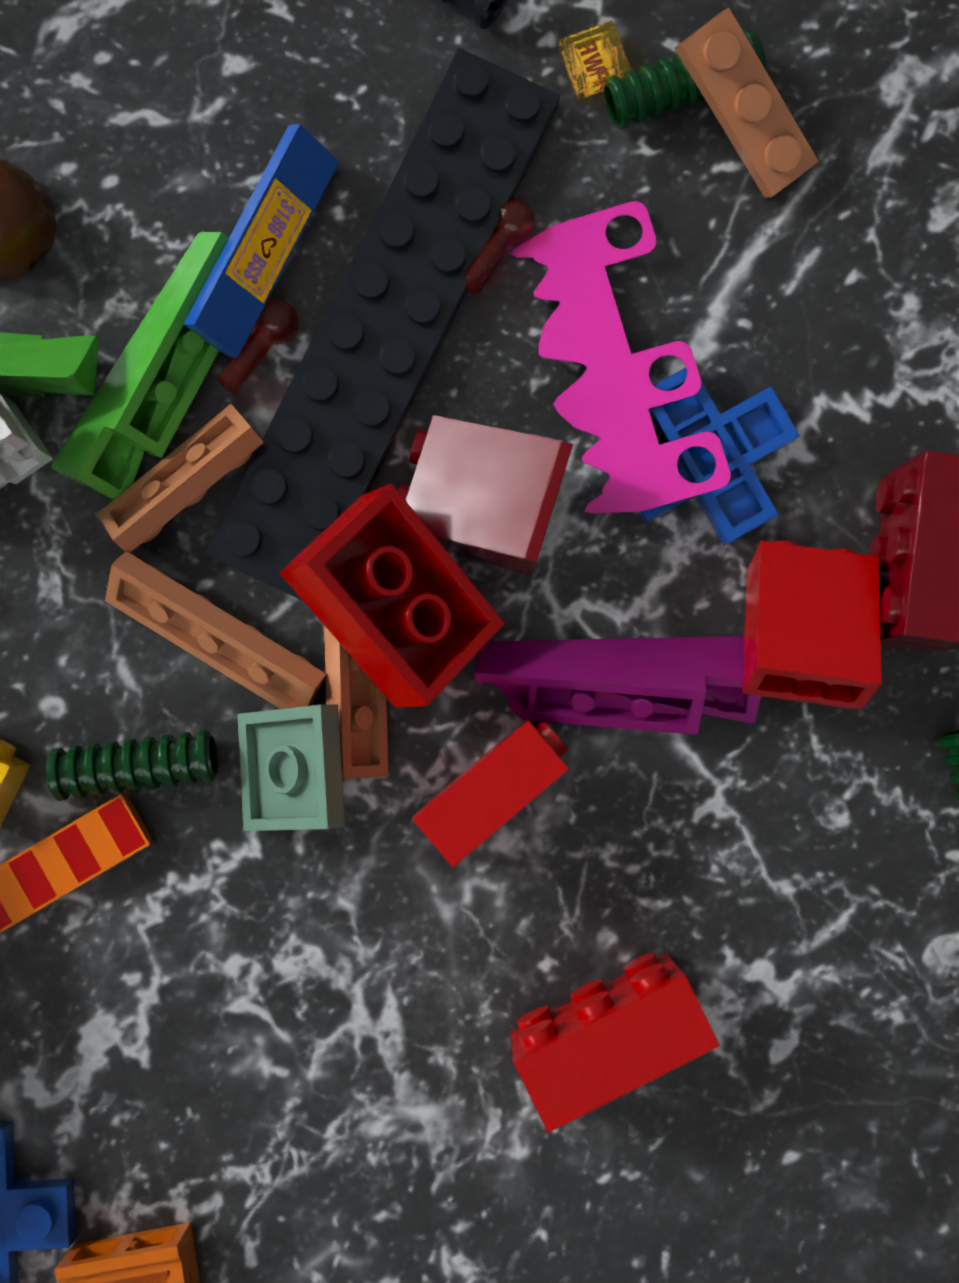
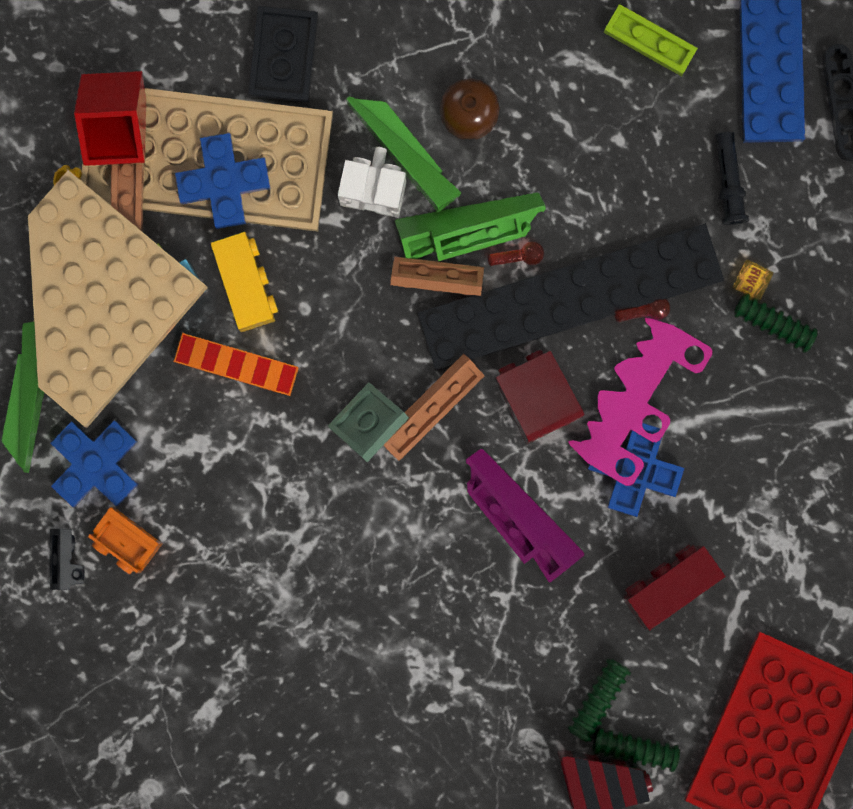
camera: 50 degrees right, 0 degrees up
dark green piece [45,730,218,801] -> none
nougat plate [105,551,326,709] -> none
blue tile [184,124,339,358] -> none
red brick [280,483,505,708] -> none
red brick [412,721,569,868] -> none
red brick [510,952,720,1133] -> none
nougat plate [674,7,819,198] -> none
red brick [742,541,882,710] -> none

